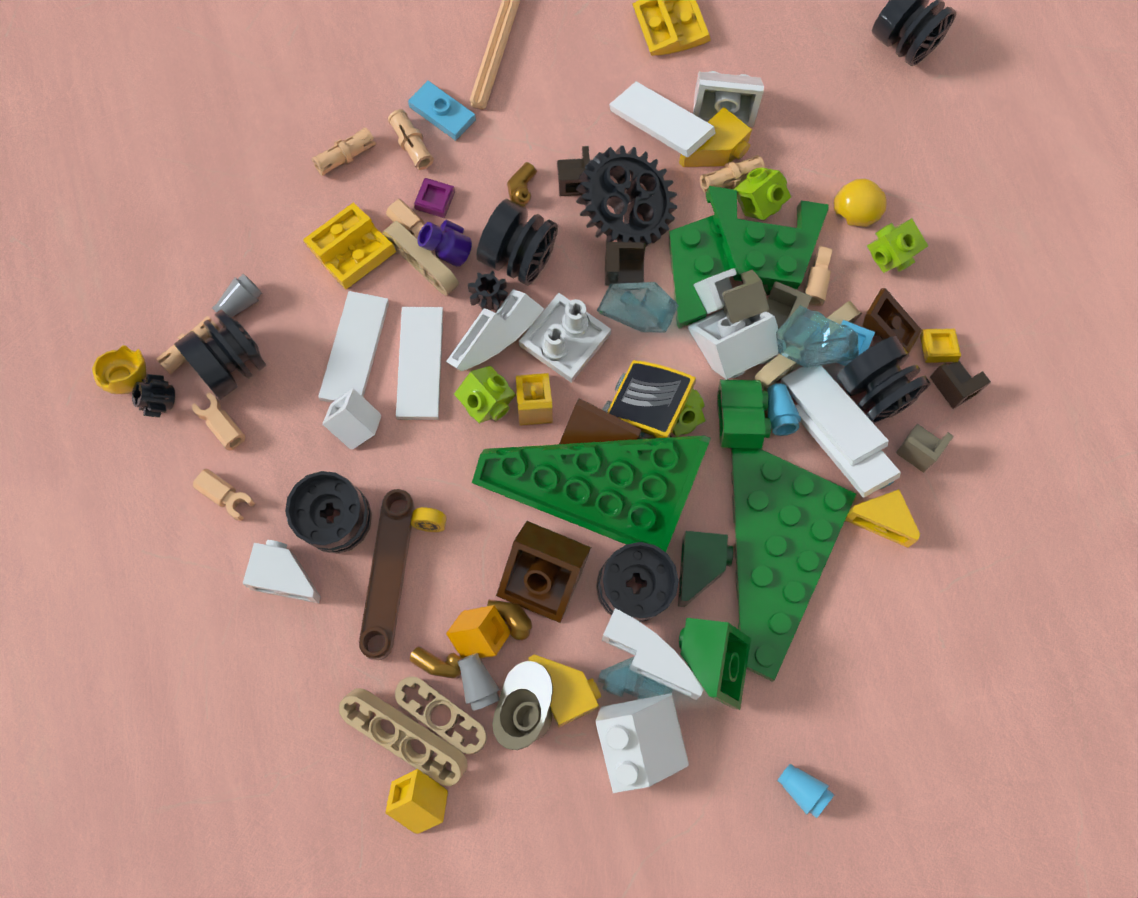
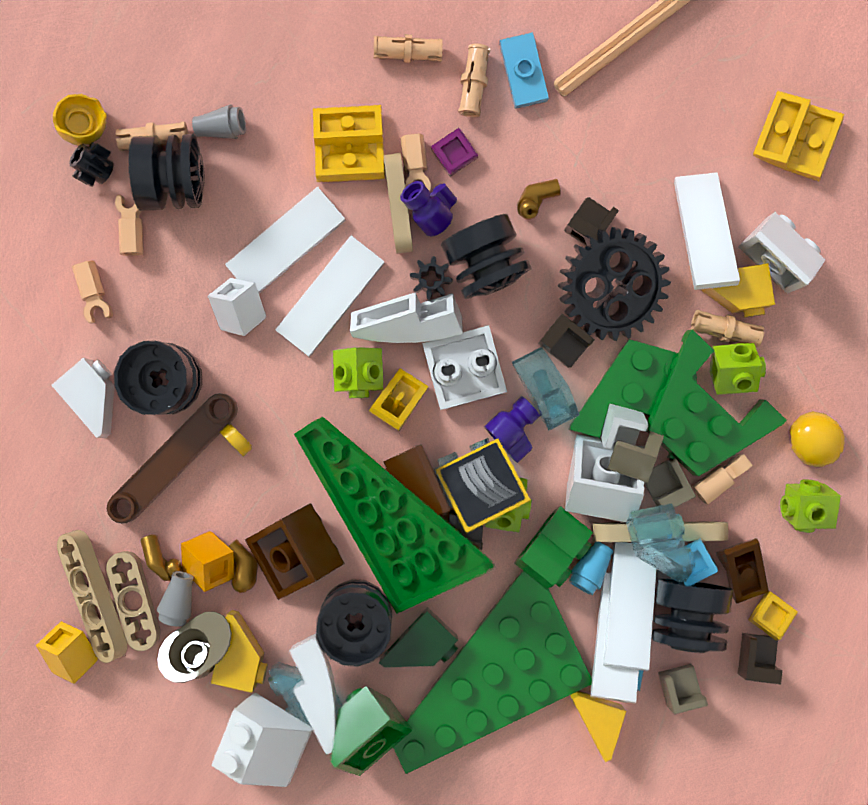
camera: 40 degrees right, 15 degrees up
none -> dark purple piece [484,396,540,463]

